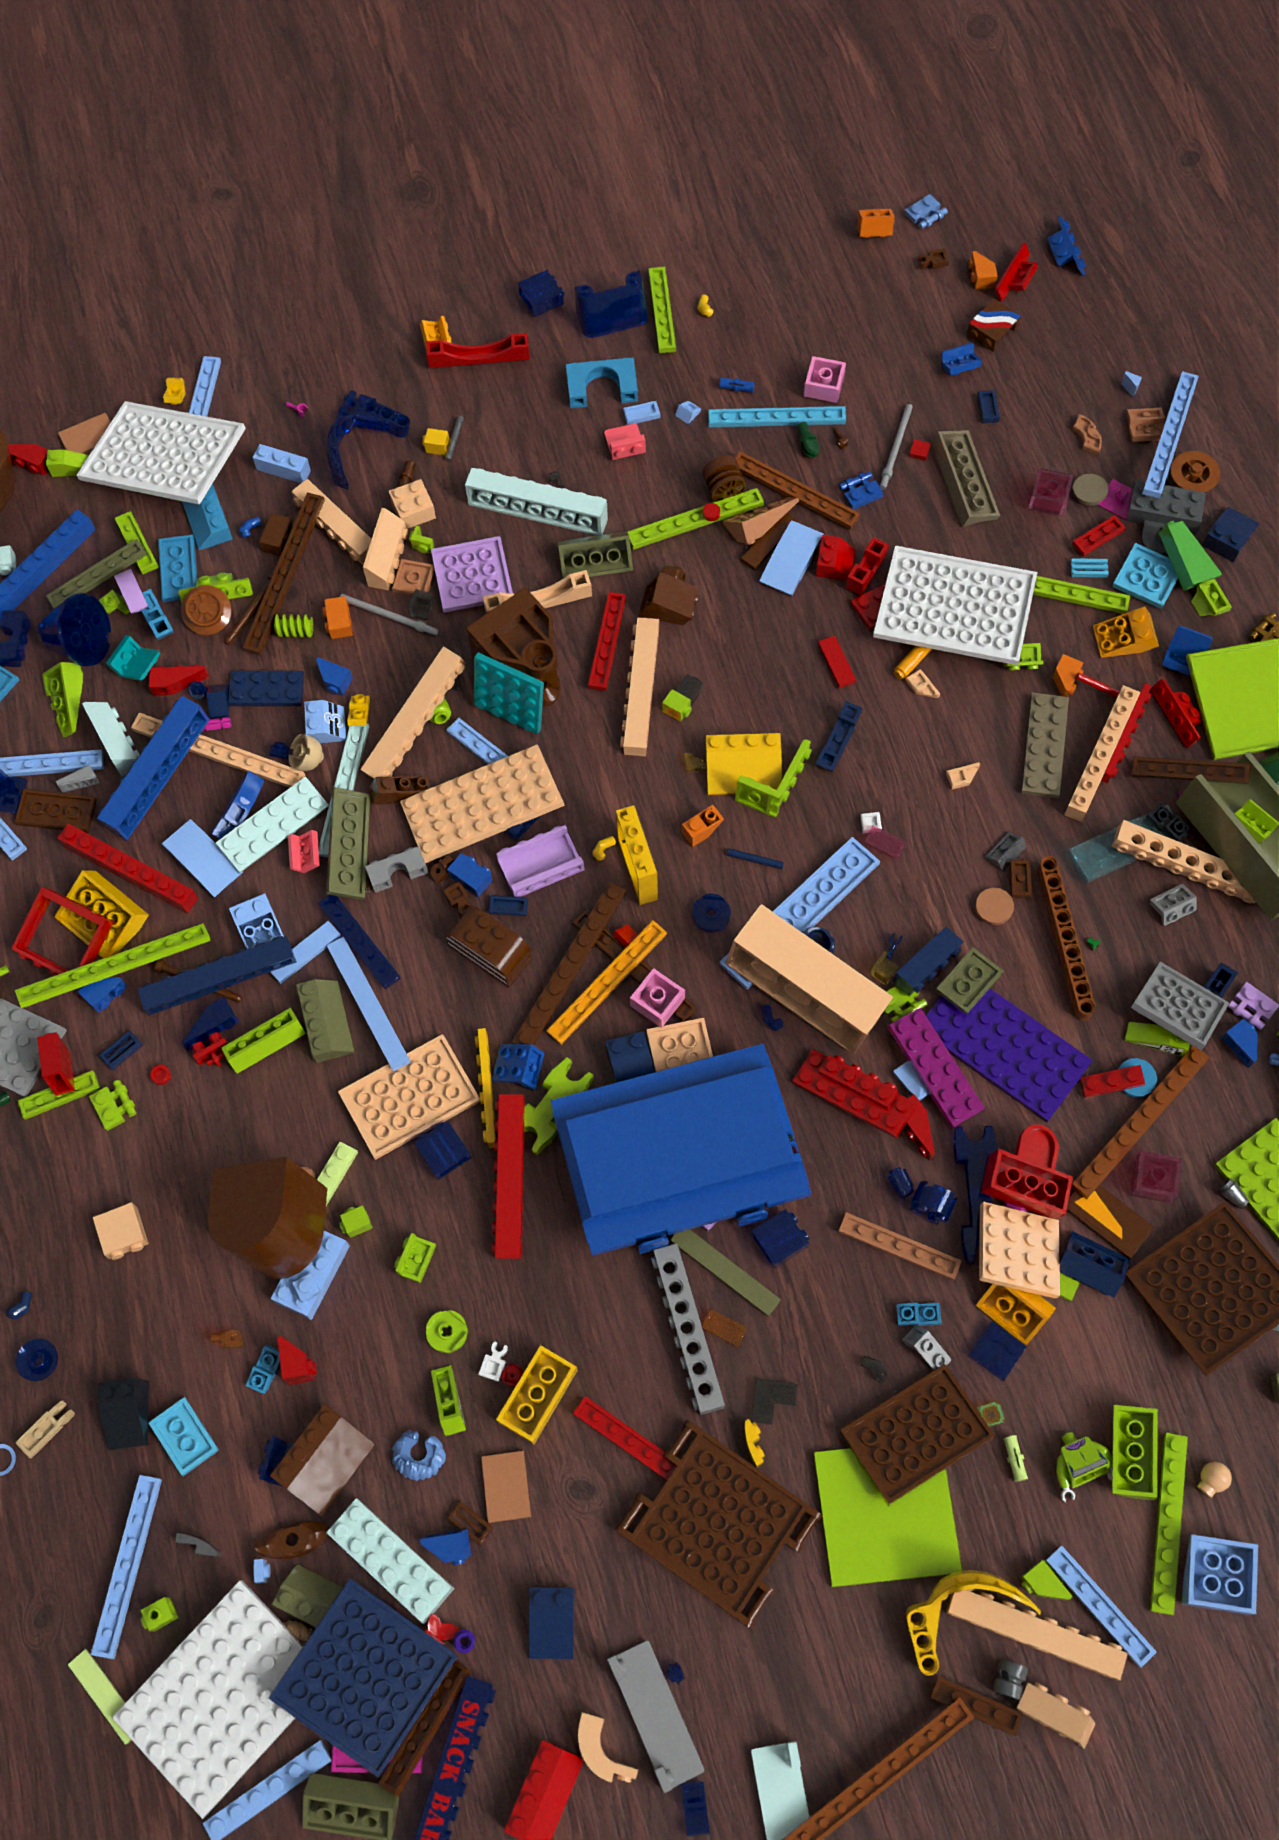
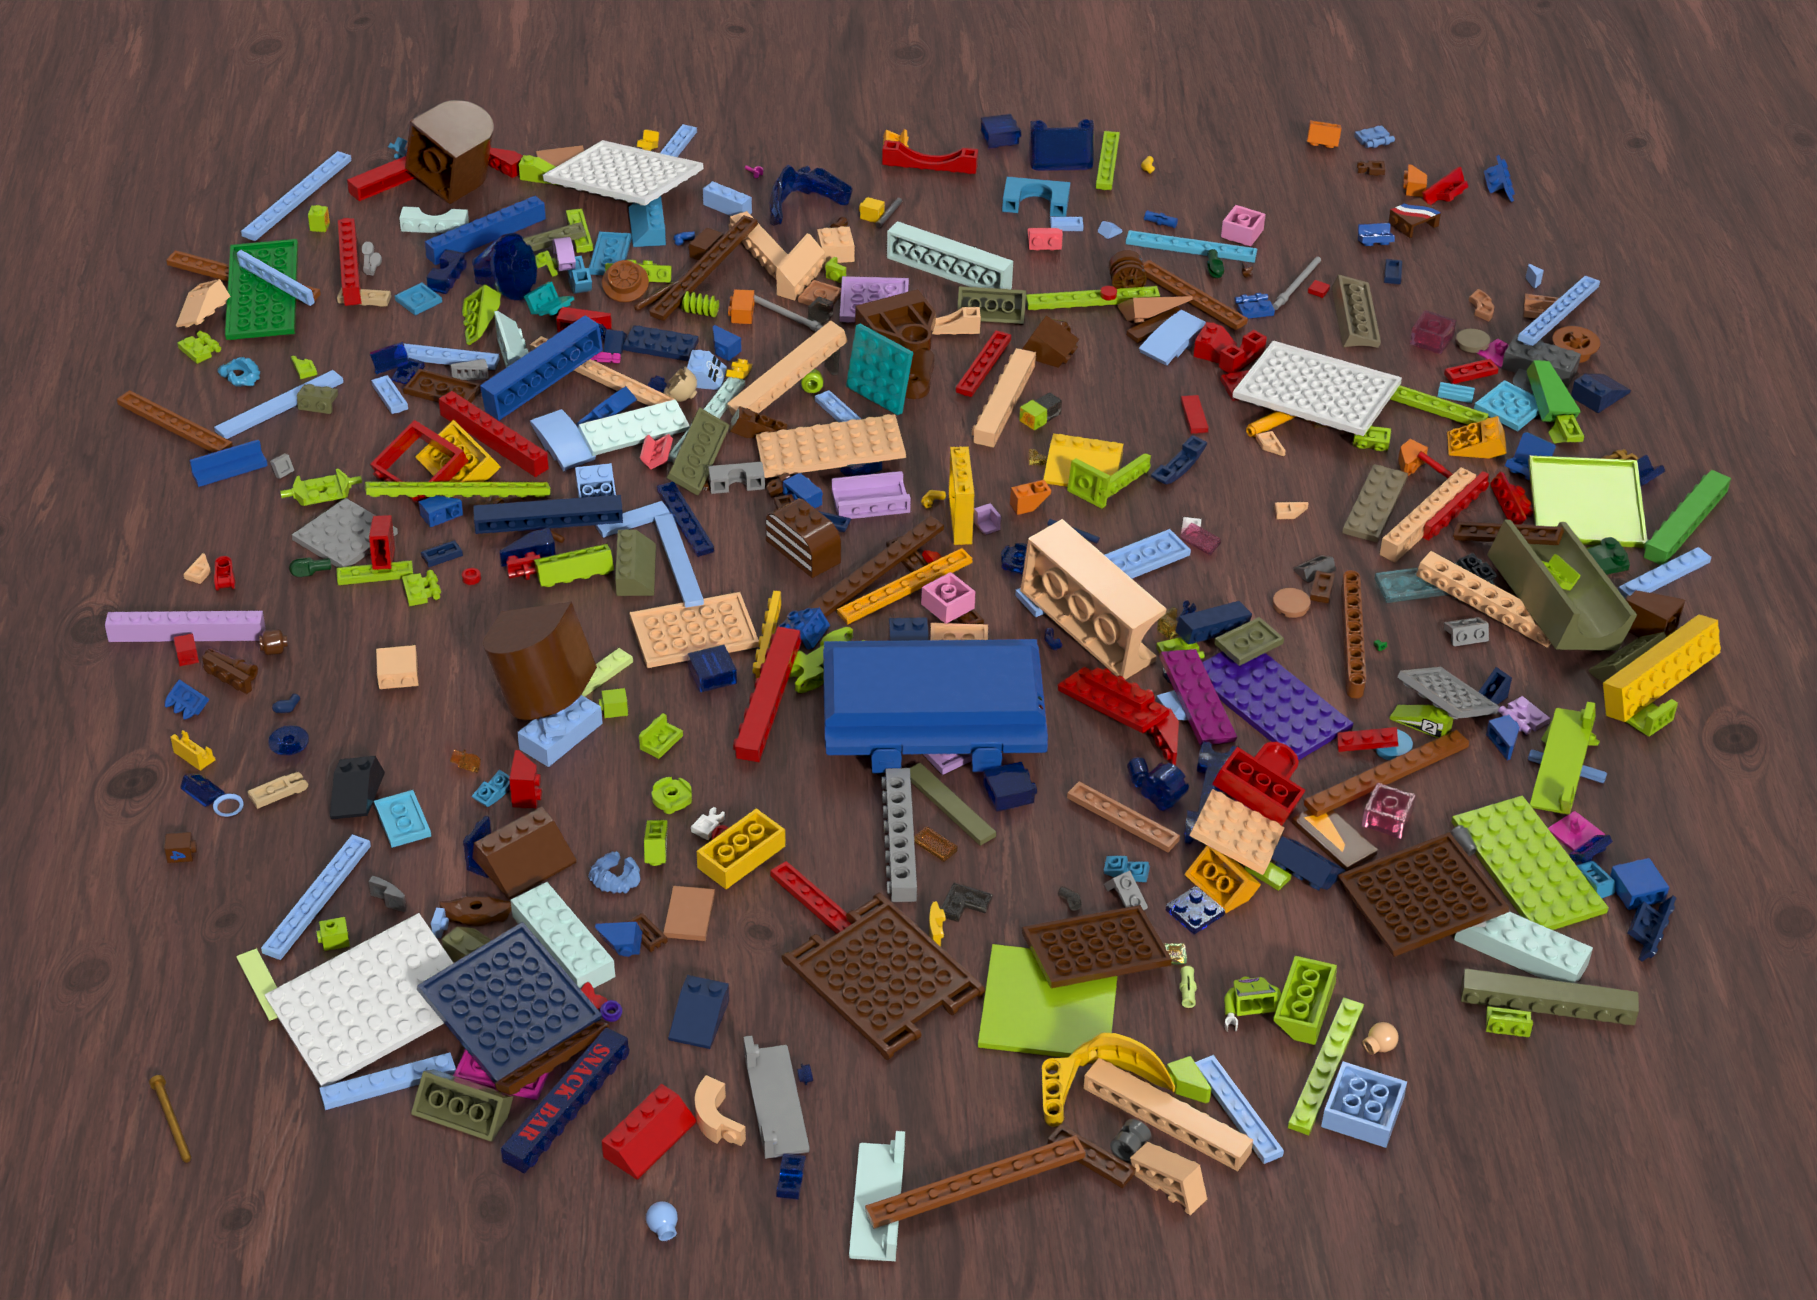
camera: 10 degrees right, 25 degrees down
none -> lavender panel [974,503,1001,535]

